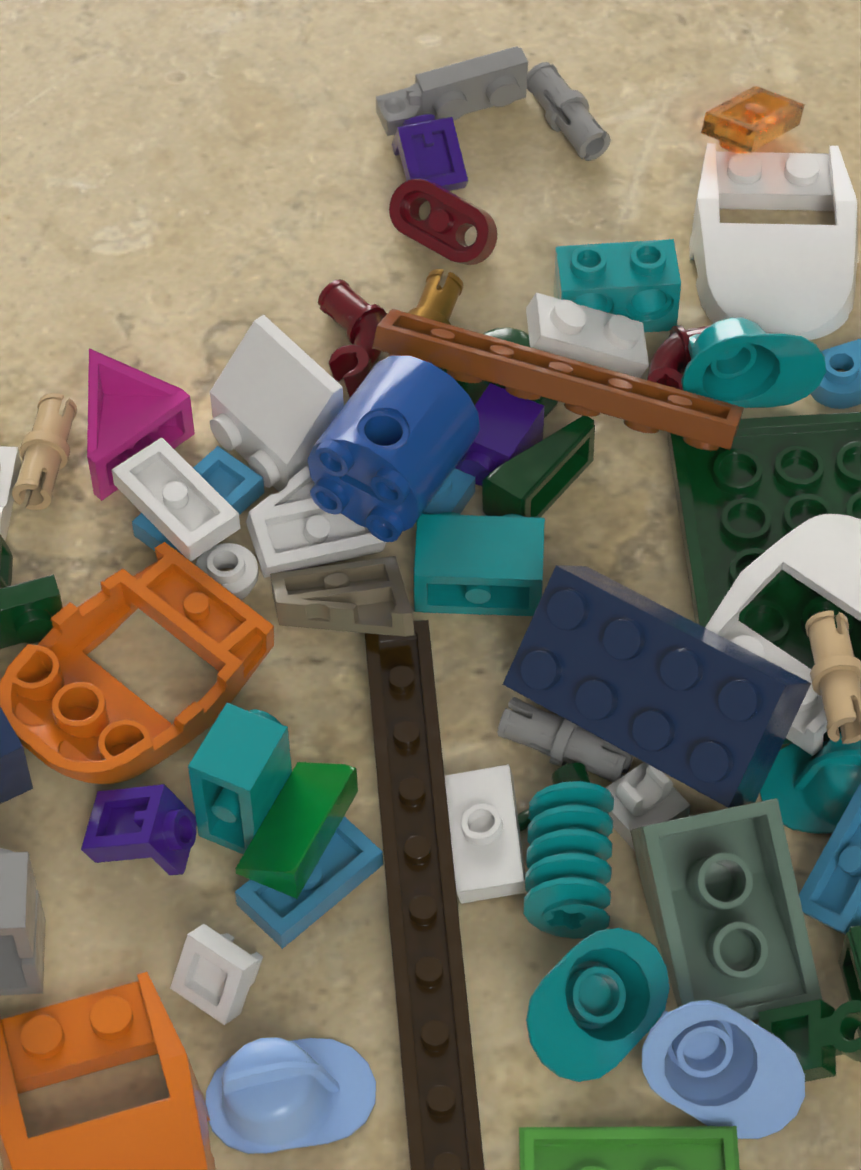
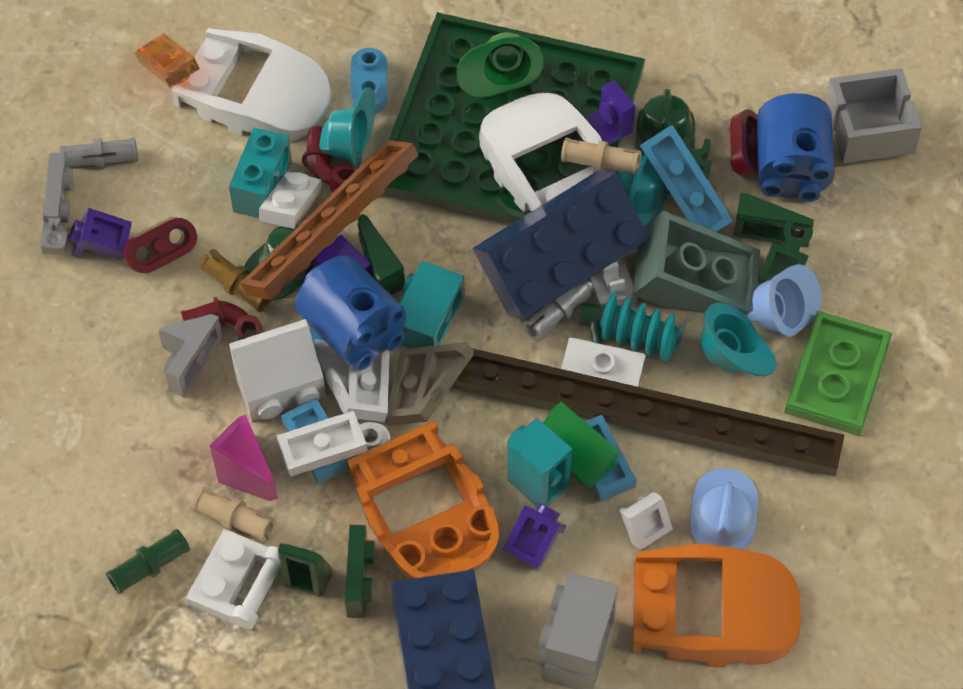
camera: 70 degrees left, 5 degrees up
none -> light grey slope [158,314,223,397]

